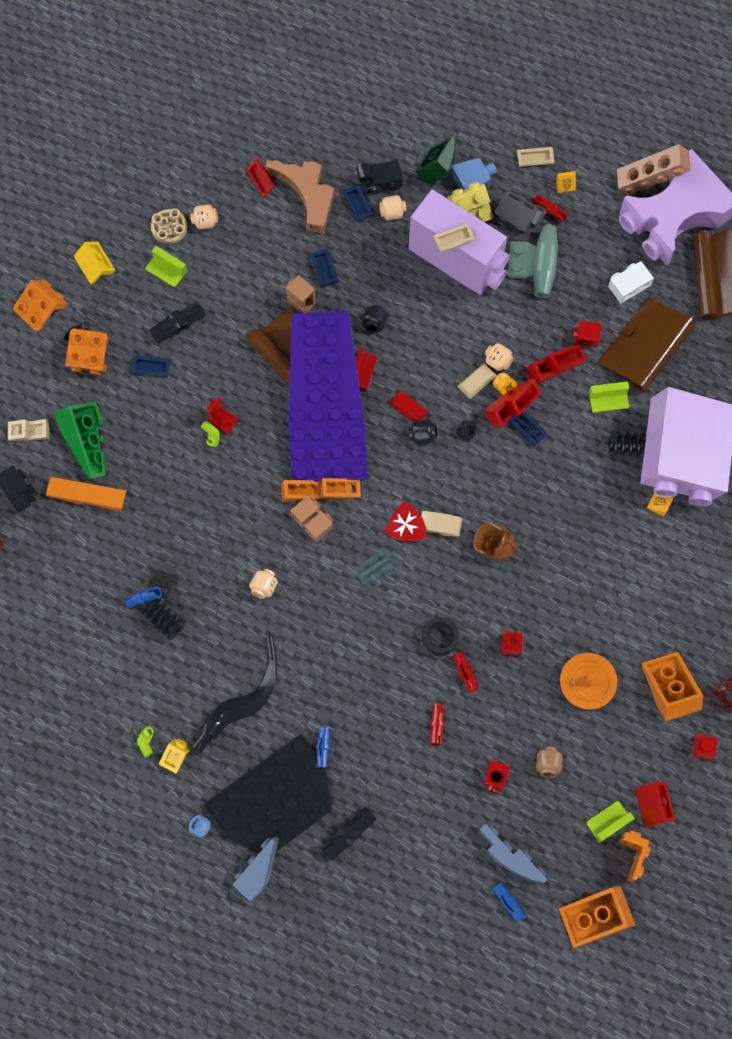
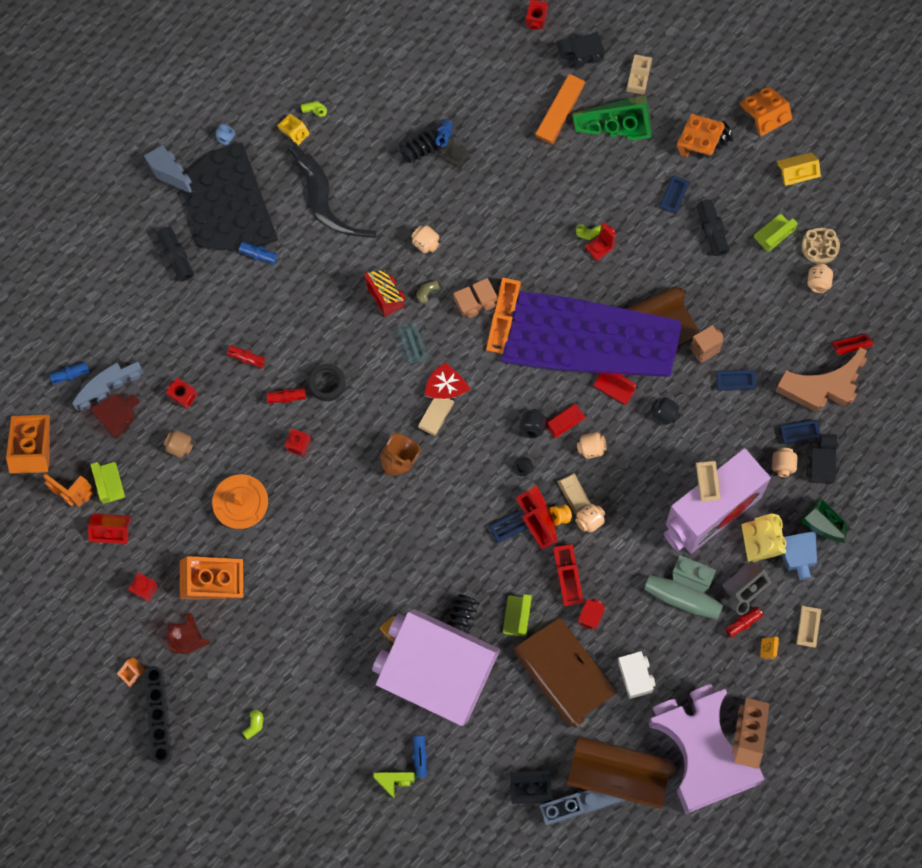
camera: 110 degrees right, 0 degrees up
none -> clear red torso [91,394,140,440]
none -> slope [364,270,405,317]
none -> olive arm [416,280,439,303]
none -> light nougat head [577,432,607,459]

